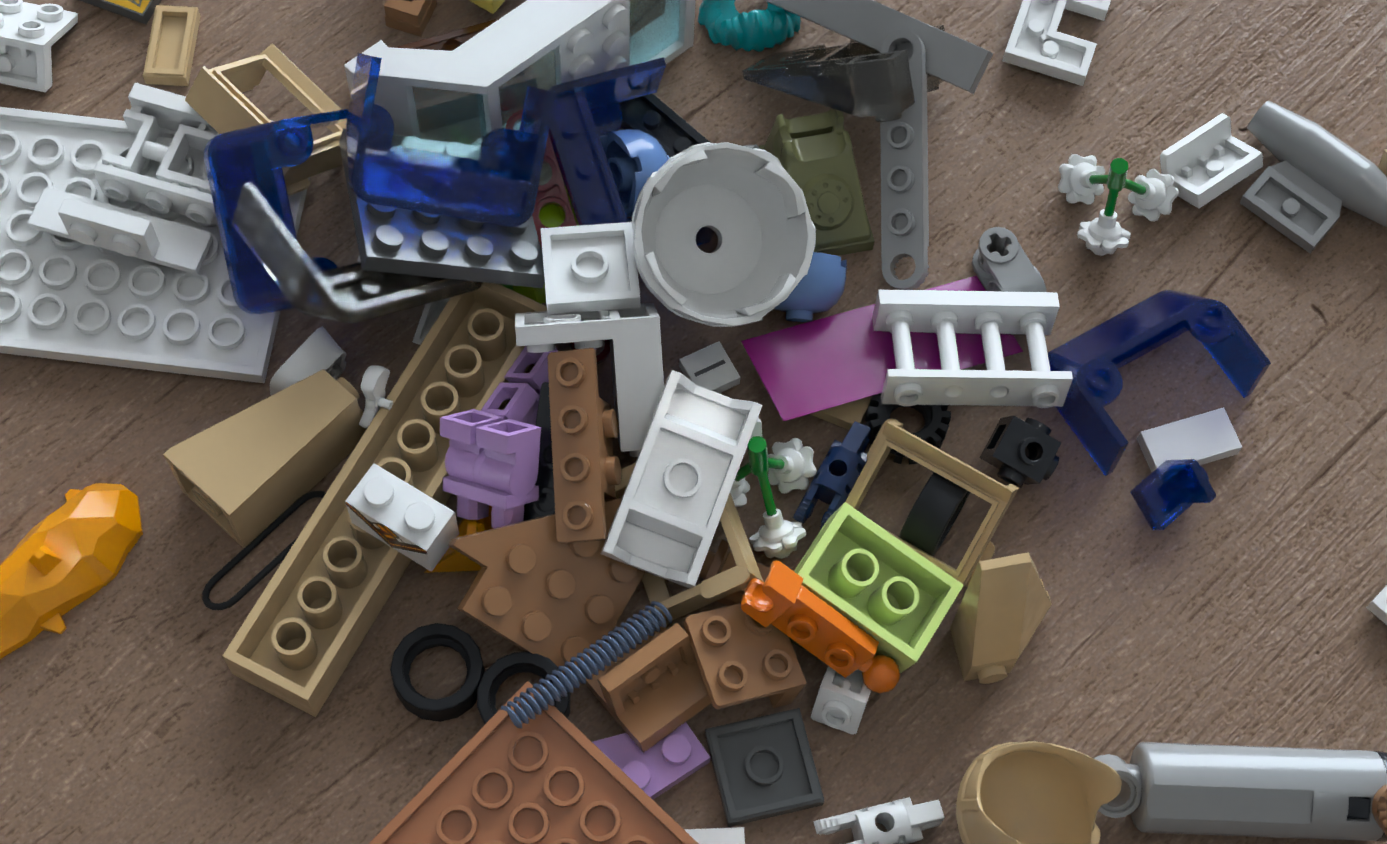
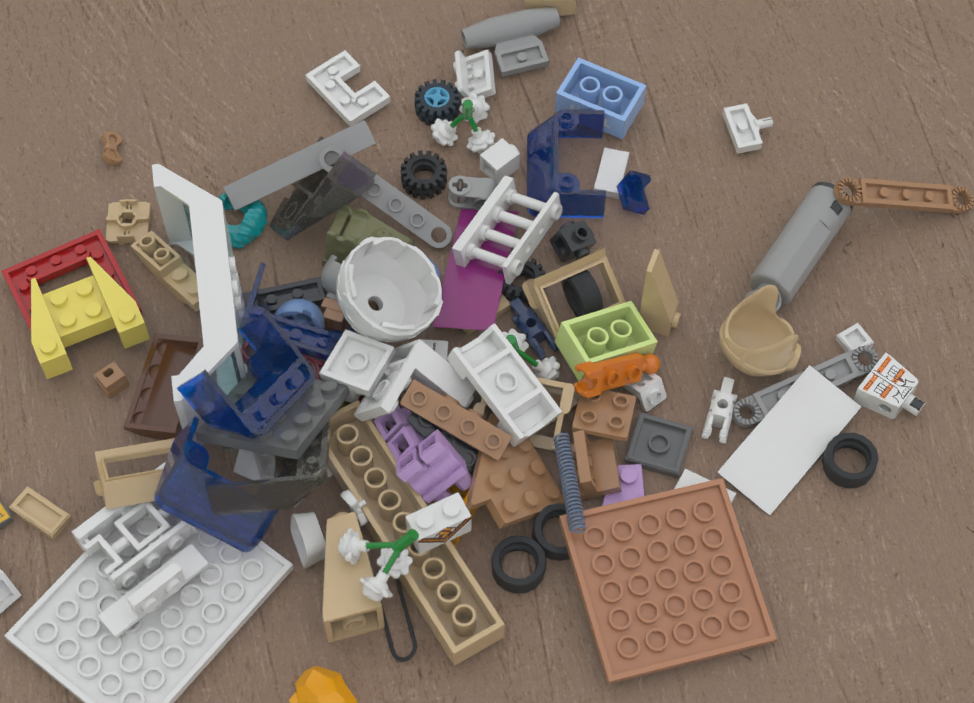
camera: 55 degrees left, 5 degrees down
none -> white plant [338,528,419,602]
none -> black tyre [401,150,447,200]
none -> black wheel [414,79,460,126]
none -> white brick [480,138,520,184]
none -> light blue brick [555,58,646,140]

